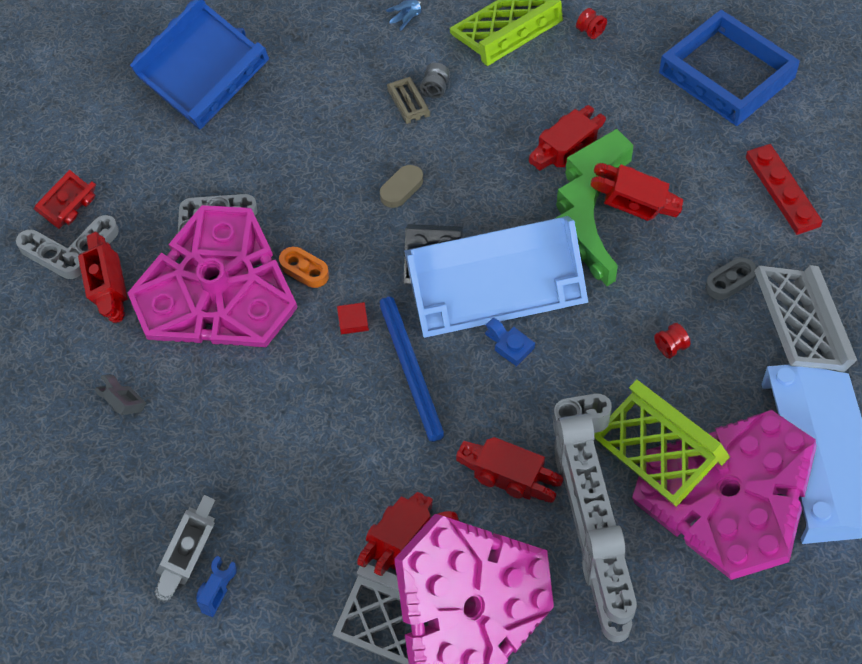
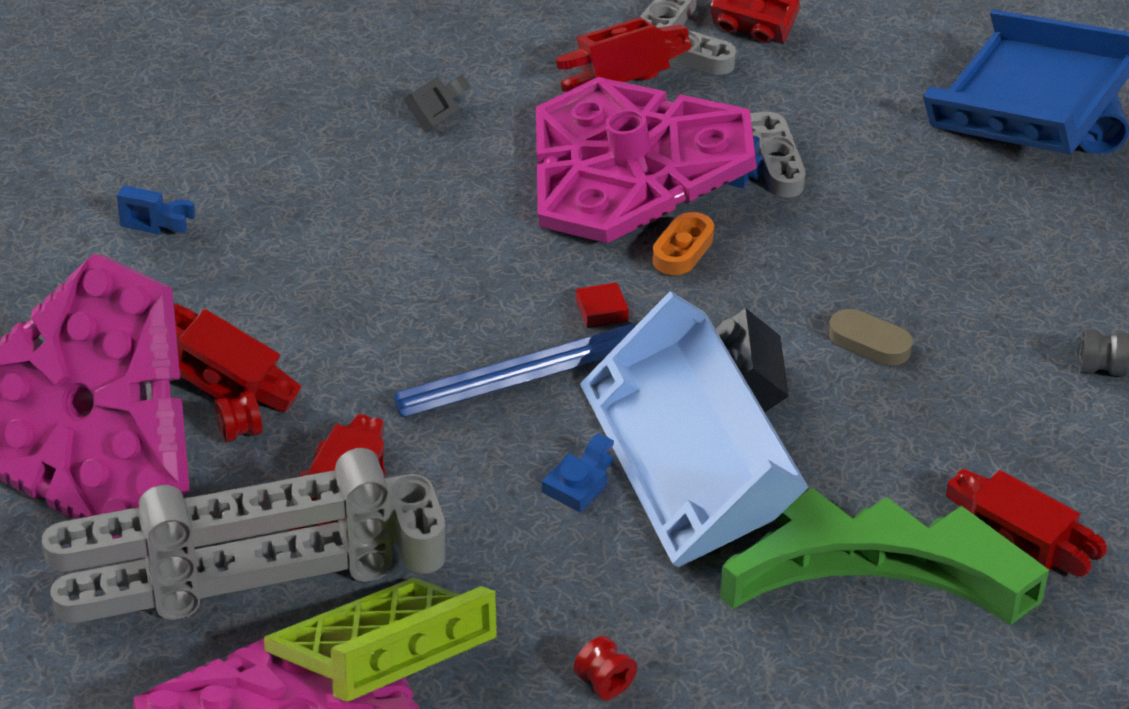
camera: 80 degrees right, 15 degrees down
light grey hinge [154,495,215,602] -> none
dark tan tile [387,77,430,124] -> none
red hinge [590,163,684,221] -> none

